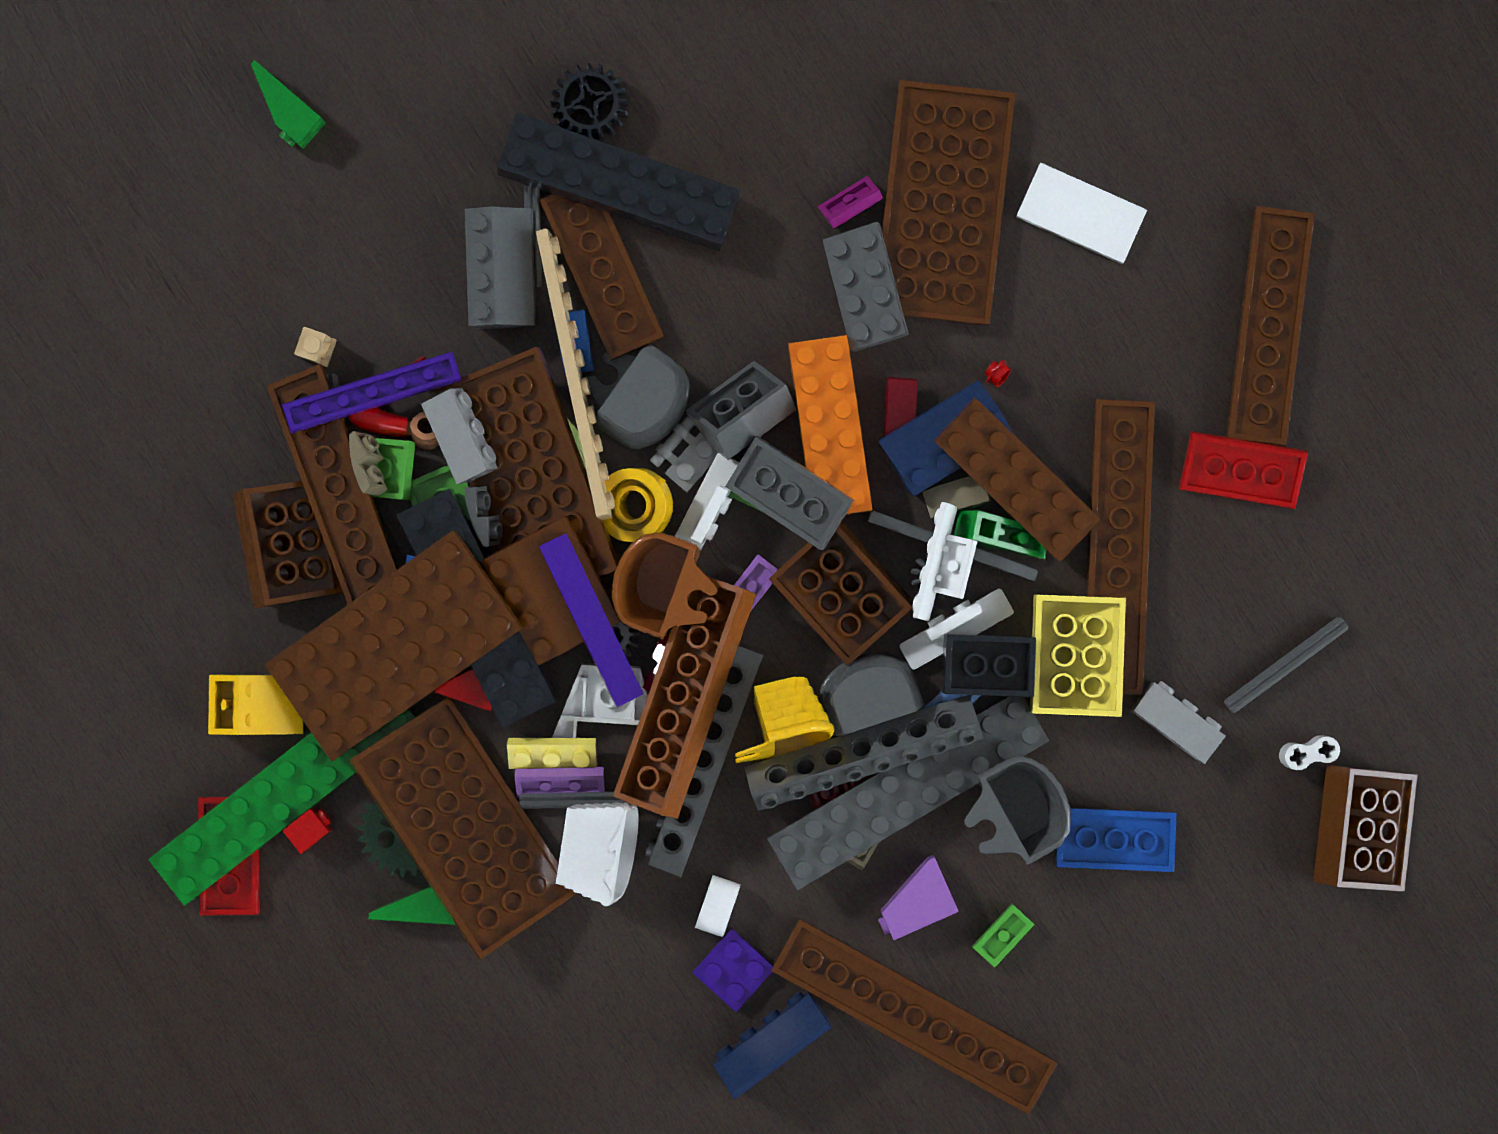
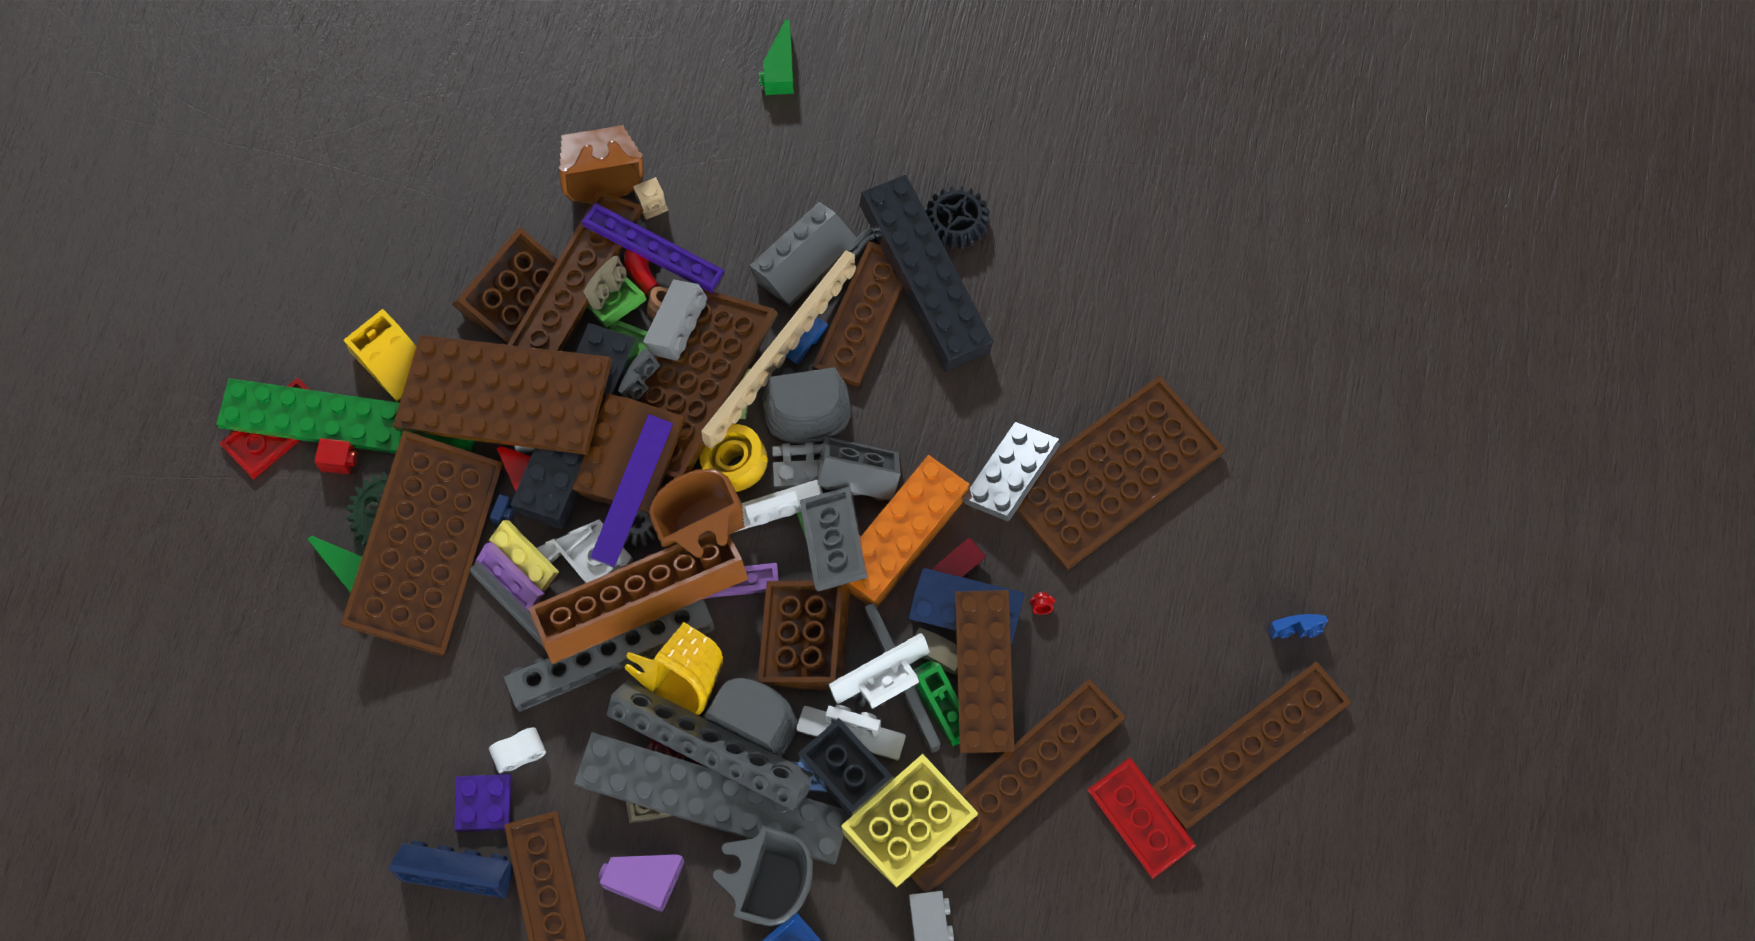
camera: 45 degrees right, 20 degrees down
white piece [556,802,639,906] -> none
magenta plate [818,176,883,229] -> none
white tile [1016,163,1147,264] -> none
none -> dark blue plate [490,494,514,527]
none -> dark orange piece [559,125,644,204]
none -> blue slope [1267,614,1328,639]

